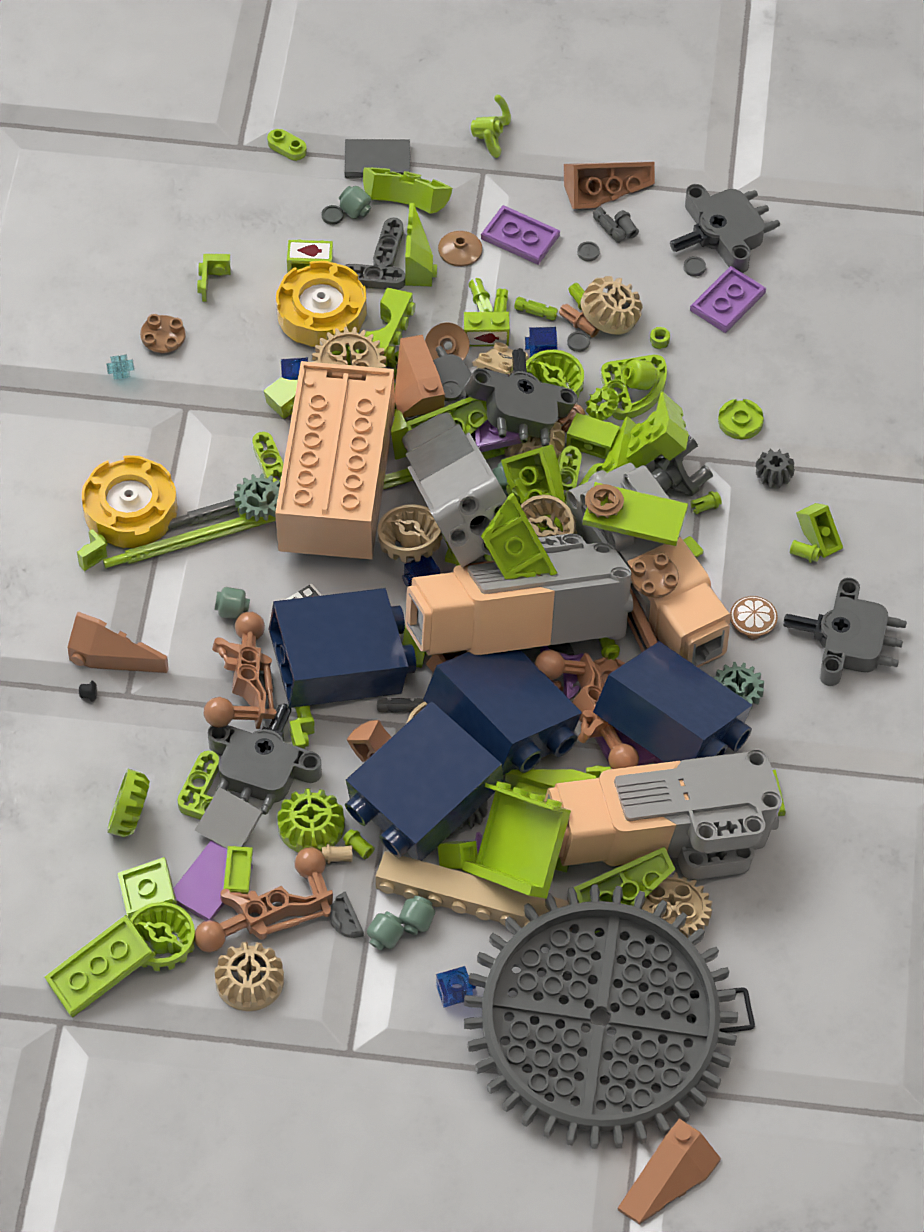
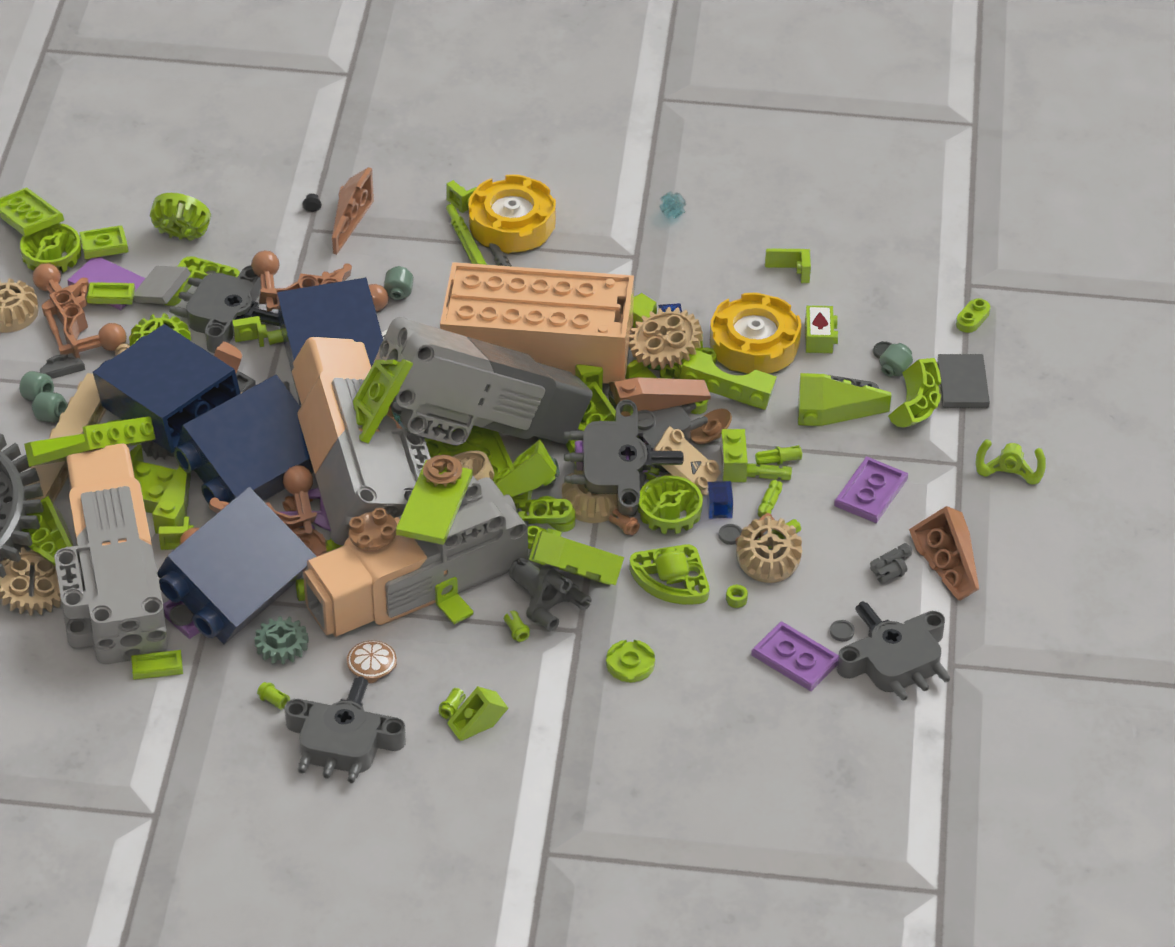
camera: 90 degrees right, 10 degrees down
medium nougat dish [140,314,185,353] -> none
dark grey beam [345,264,405,290] -> none
medium nougat dish [438,231,482,266] -> none
lime brick [566,413,620,460] -> none
dark grey piece [577,241,599,261] -> none
lime gear [585,385,619,421] -> none
dark grey gear [755,448,795,488] -> none
none -> lime pin [257,682,290,710]

